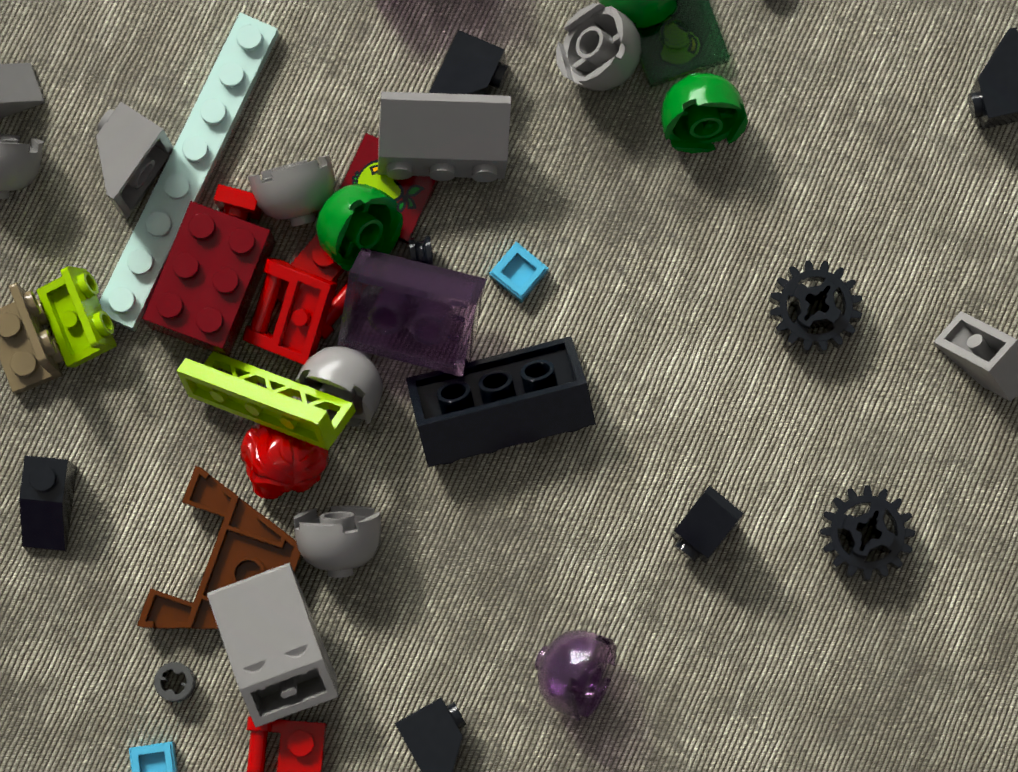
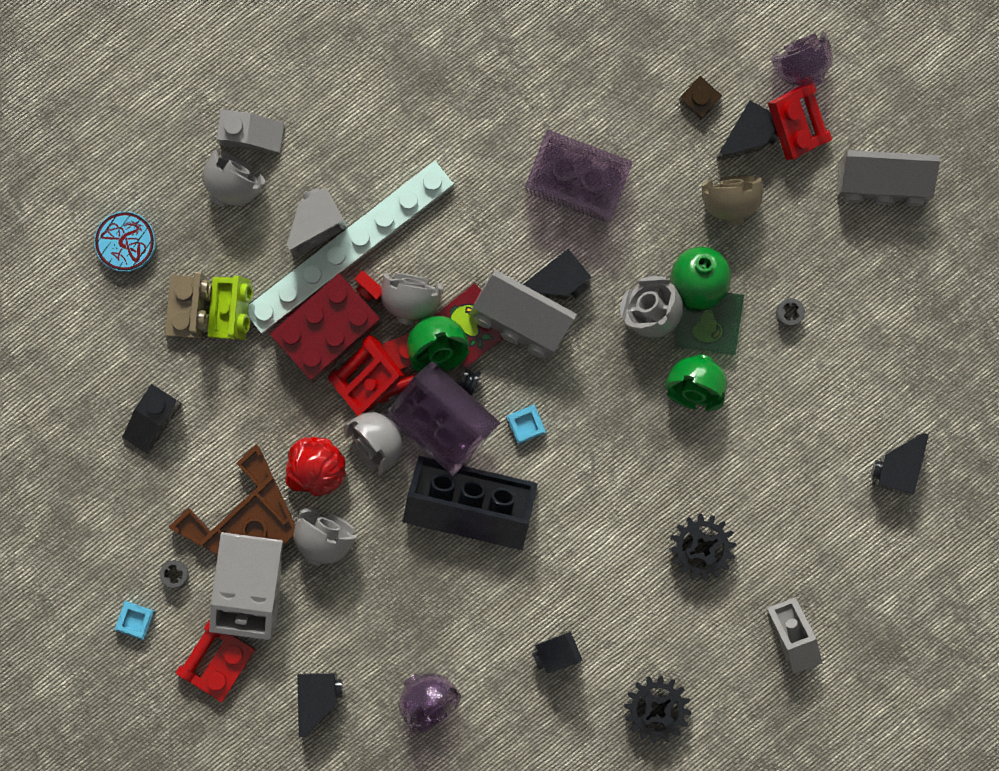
camera: 20 degrees right, 5 degrees up
lime fence [176,351,356,450] -> none

